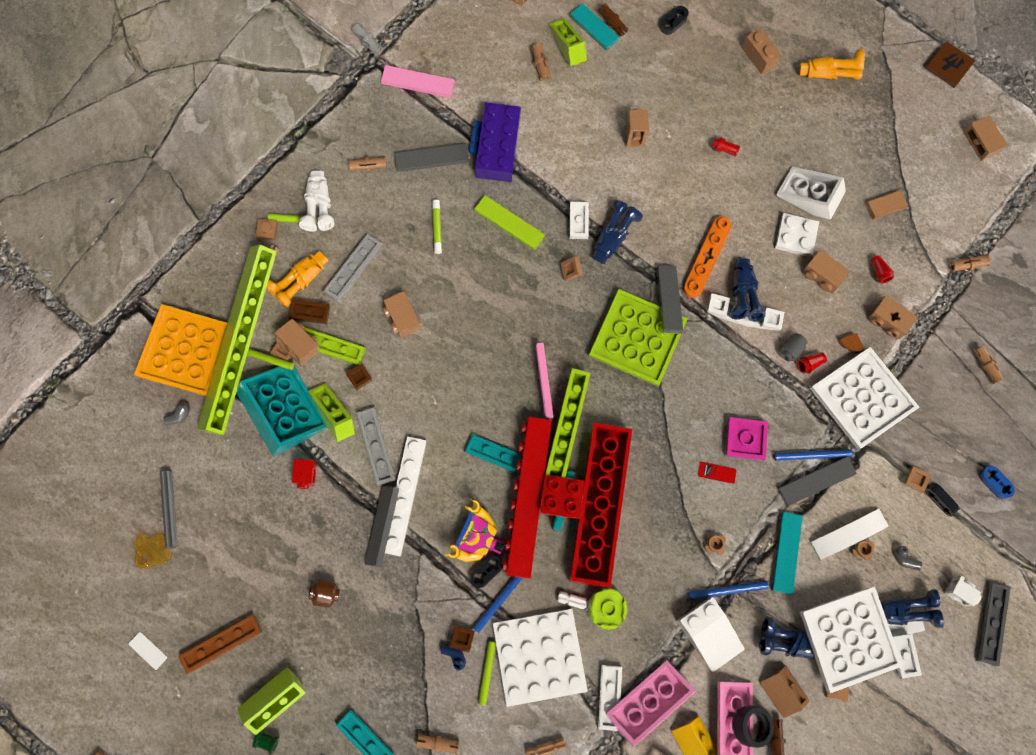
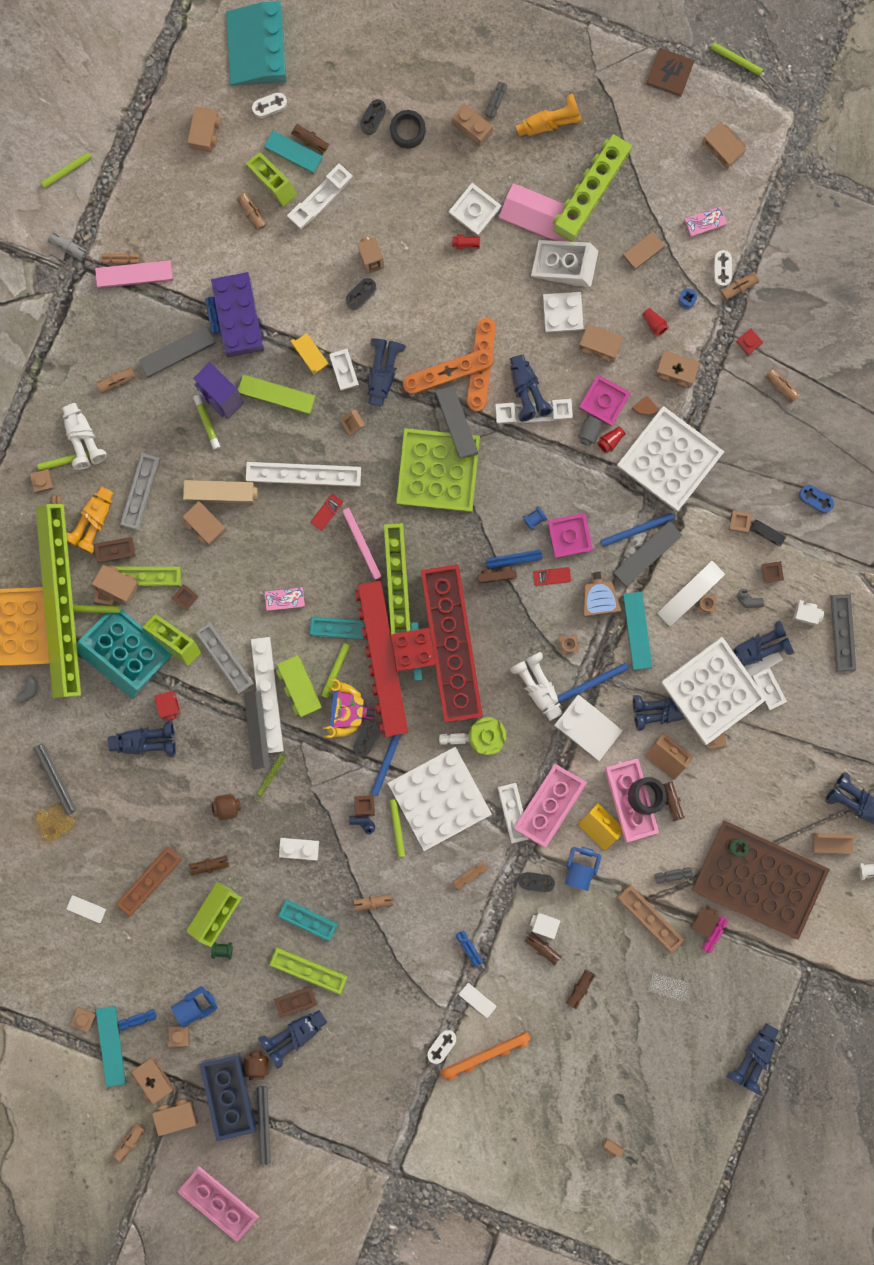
camera: 10 degrees left, 10 degrees up
none -> medium nougat axle [101,253,139,264]
none -> dark blue piece [108,721,176,757]
none -> tan brick [183,480,258,504]
none -> reddish brown pin [189,855,229,876]
none -> dark purple brick [193,362,244,419]
none -> white plate [246,462,361,487]
none -> lime piece [255,751,288,801]
none -> tile [265,587,305,611]
none -> lime brick [276,655,323,718]
none -> white plate [279,838,319,860]
none -> white slope [287,164,353,229]
none -> yellow panel [291,333,329,376]
none -> red sticker [311,494,343,531]
none -> lime bar [321,643,350,699]
none -> black beam [346,278,376,310]
none -> black tyre [390,110,426,149]
none -> orange piece [403,349,494,395]
none -> white plate [449,183,502,236]
none -> reddish brown plate [478,567,517,584]
none -> dark grey axle [485,82,507,119]
none -> blue axle [486,550,543,569]
none -> bright pink slope [499,183,576,242]
none -> white piece [510,651,563,721]
none -> blue bush [522,506,547,531]
none -> lime brick [553,134,633,242]
none -> dark pink plate [579,375,631,427]
none -> torso [583,572,621,617]
none -> blue bush [678,288,697,309]
none -> tile [684,206,727,238]
none -> lime bar [710,42,763,76]
none -> white beam [714,250,732,288]
none -> red plate [736,328,763,355]
none -> reddish brown plate [761,561,784,584]

